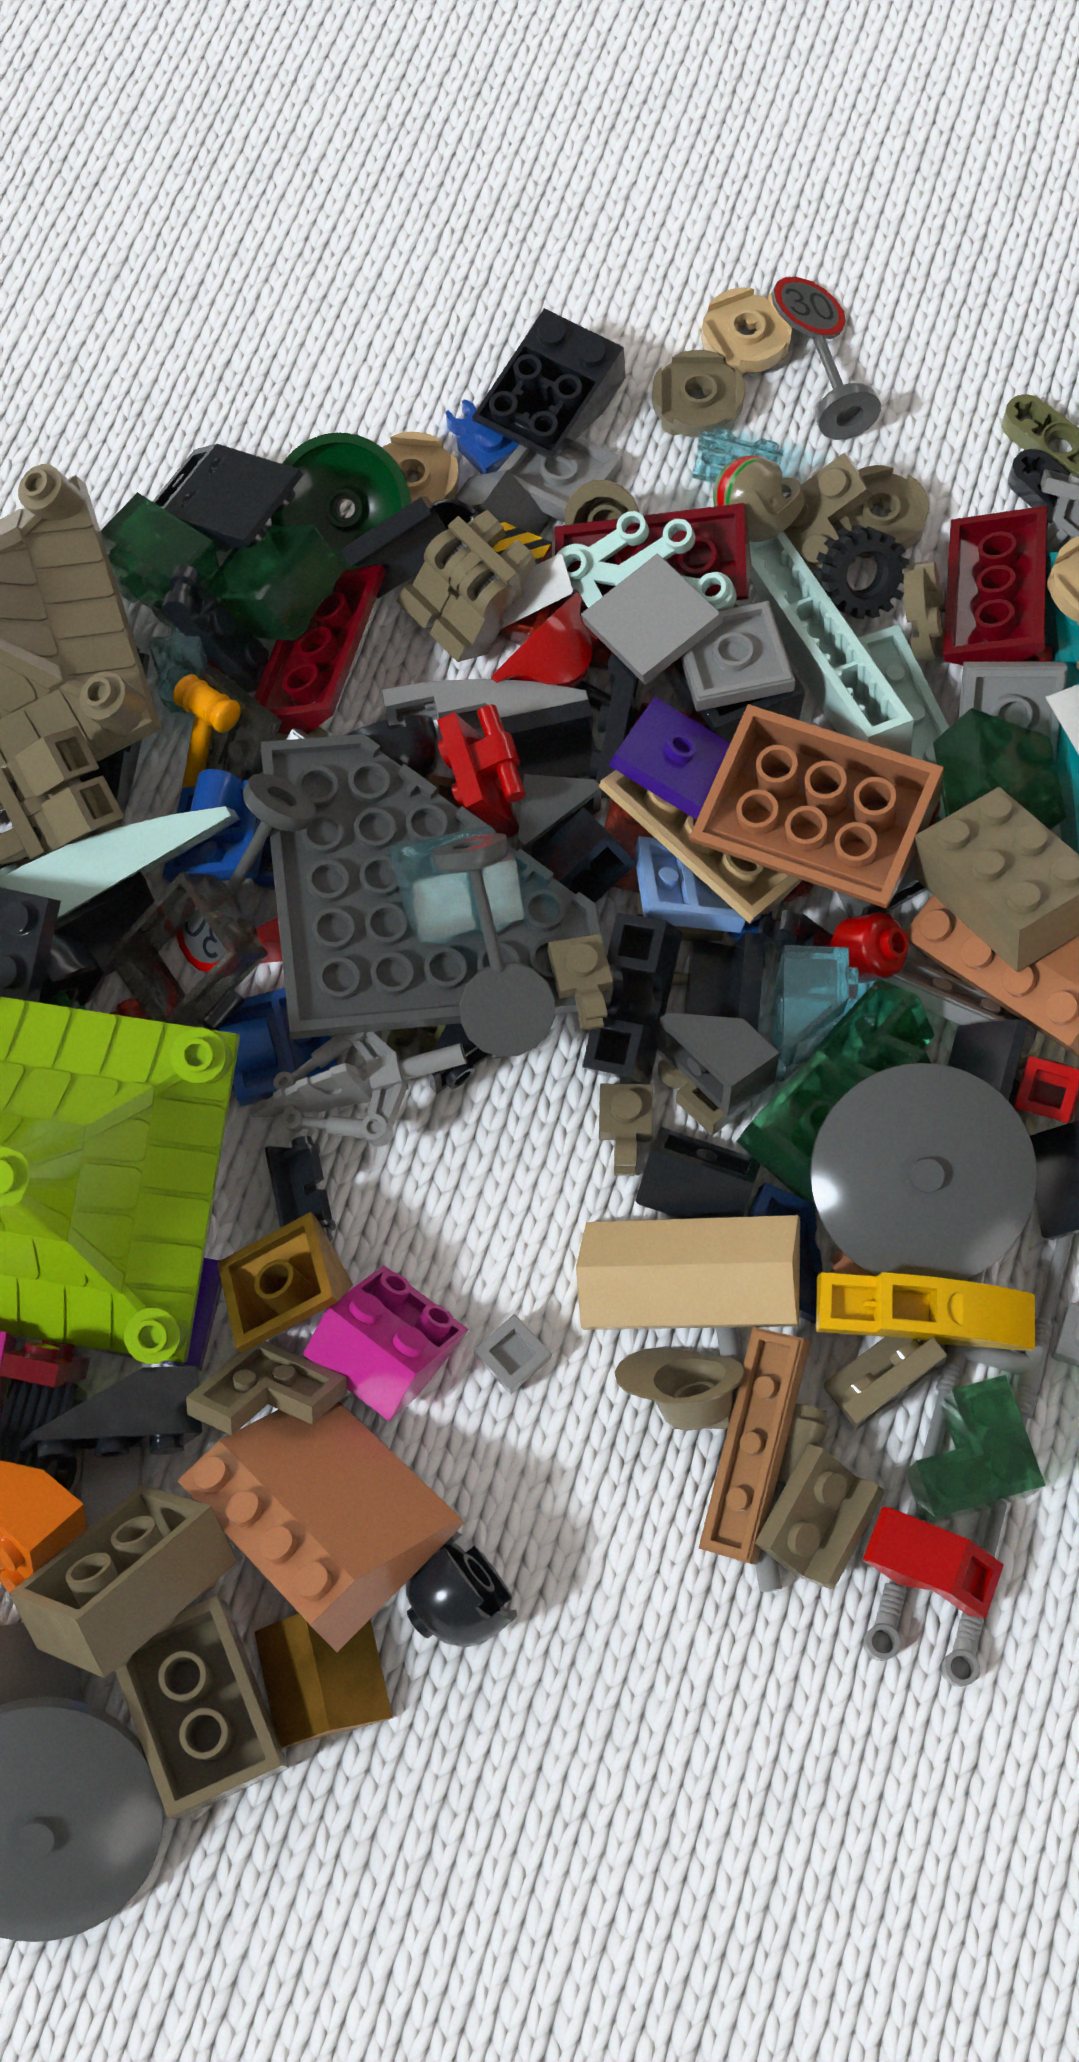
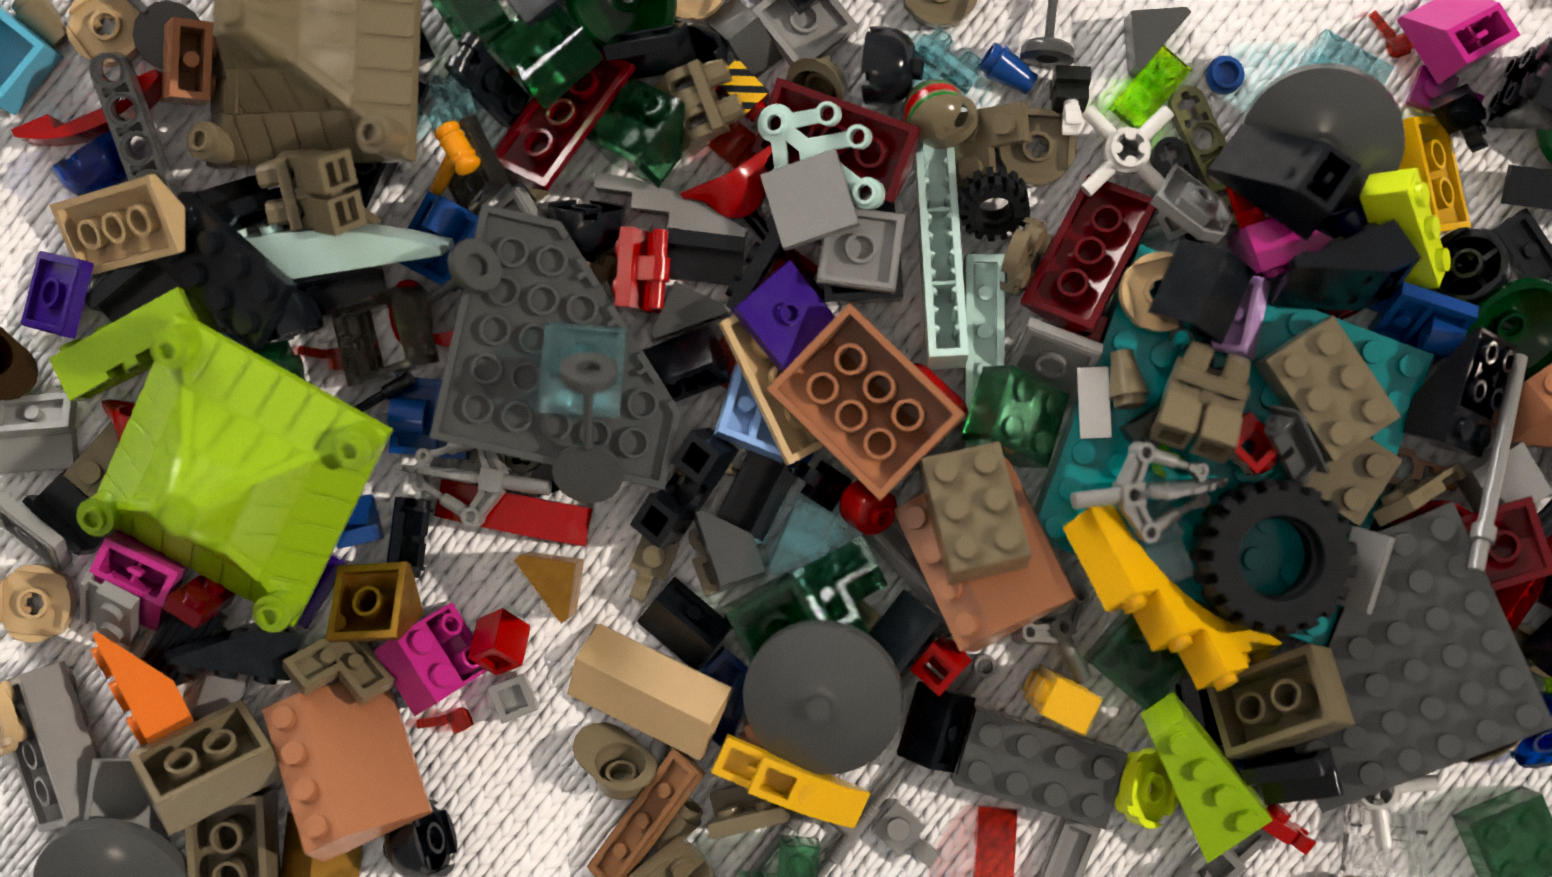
camera: 15 degrees right, 20 degrees up
white sticker [501,554,573,629] -> none
dark tan plate [547,934,613,1031] -> none
none -> blue panel [337,494,384,549]
none -> clear red hand [416,707,474,734]
none -> red slope [434,479,593,546]
none -> red panel [468,608,530,676]
none -> pearl gold slope [514,552,584,624]
none -> clear green slope [586,76,685,188]
none -> black cylinder [861,26,924,106]
none -> blue cone [978,42,1038,94]
none -> pearl dark grey piece [1050,65,1091,136]
none -> white bar [1080,104,1174,197]
none -> clear neon green slope [1108,45,1192,129]
none -> dark grey slope [1124,7,1192,79]
none -> blue plate [1205,55,1245,95]

